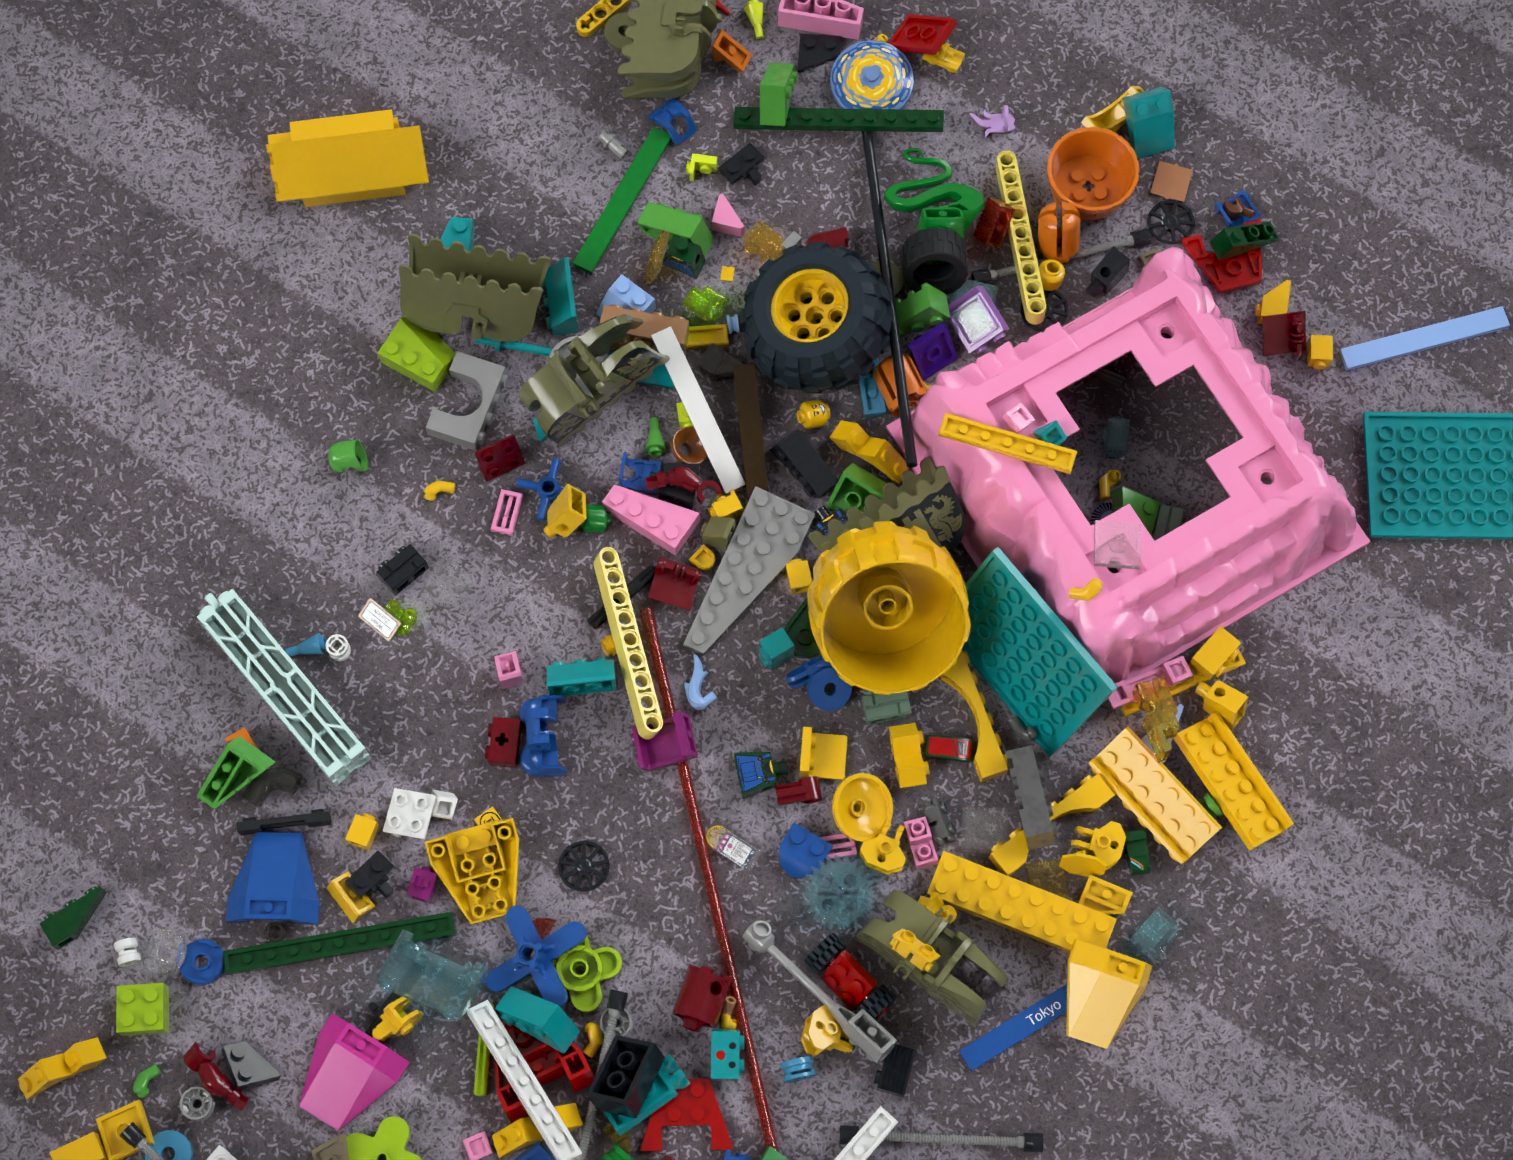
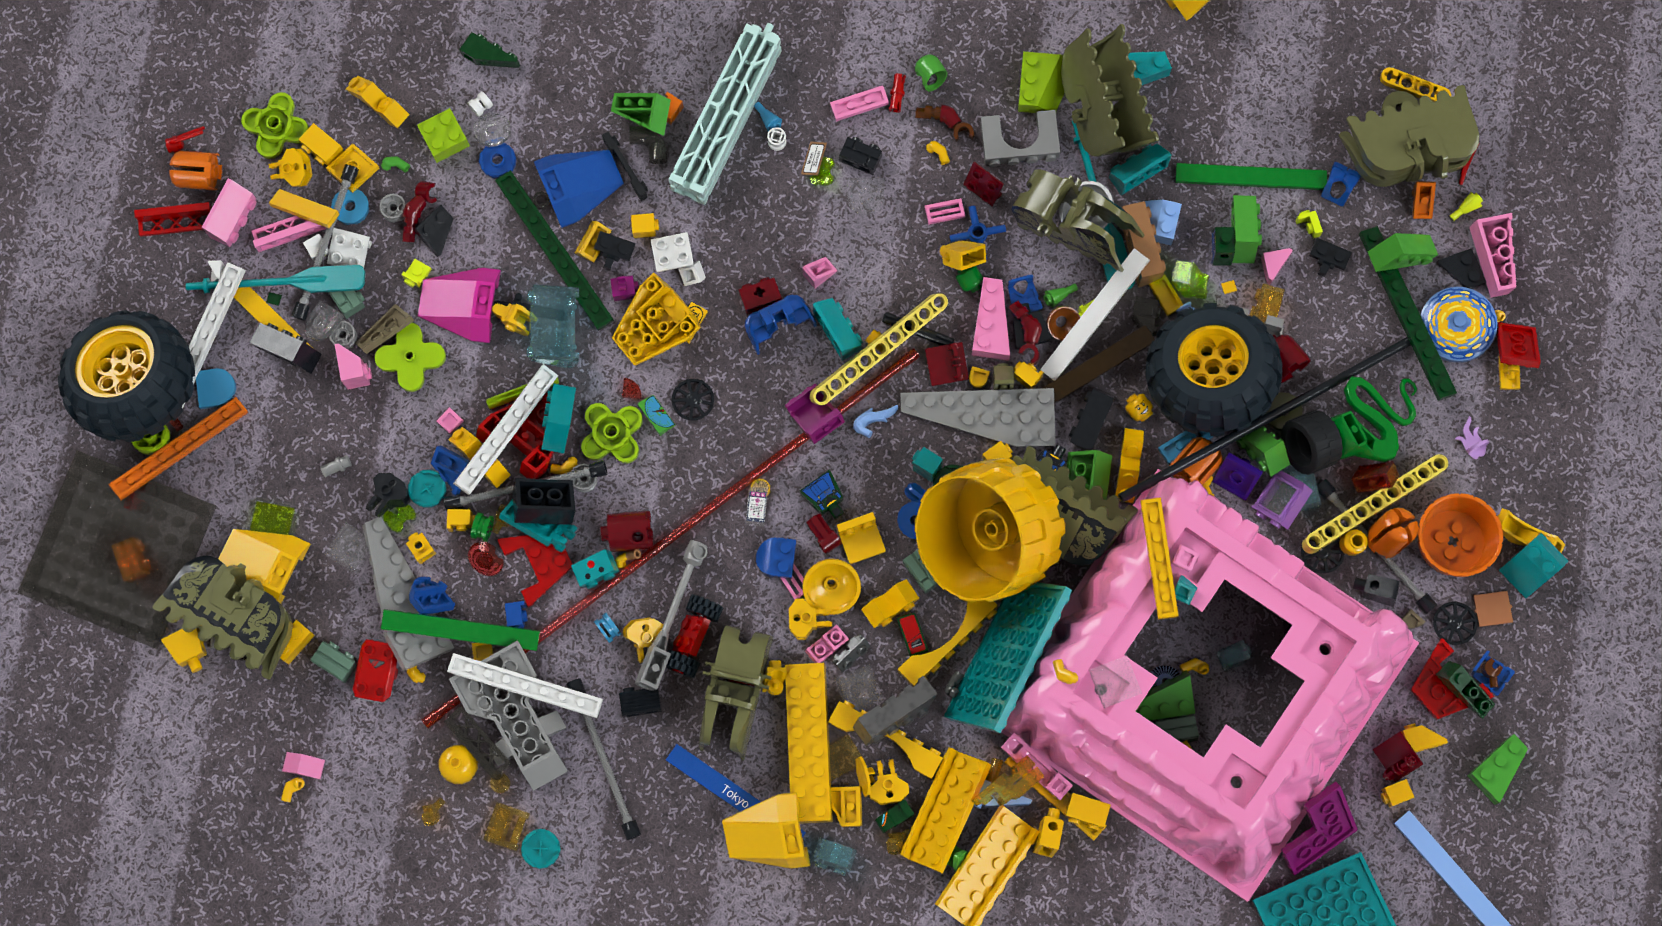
camera: 70 degrees right, 5 degrees up
blue piece [486,905,587,1008] -> none
light grey pin [598,129,630,160] -> none
clear yellow tile [643,230,670,285] -> none
clear light blue gear [800,855,876,930] -> none
yellow hinge [890,928,940,972] -> none
none -> neon yellow bracket [401,259,432,288]
none -> slope [637,395,675,436]
none -> bright pink plate [830,85,889,122]
none -> clear yellow piece [886,828,910,855]
none -> red pin [889,73,906,113]
none -> reddish brown piece [915,105,974,141]
none -> clear yellow pin [985,758,1003,784]
none -> magenta plate [1281,781,1358,876]
none -> bright green wedge [1467,734,1528,805]

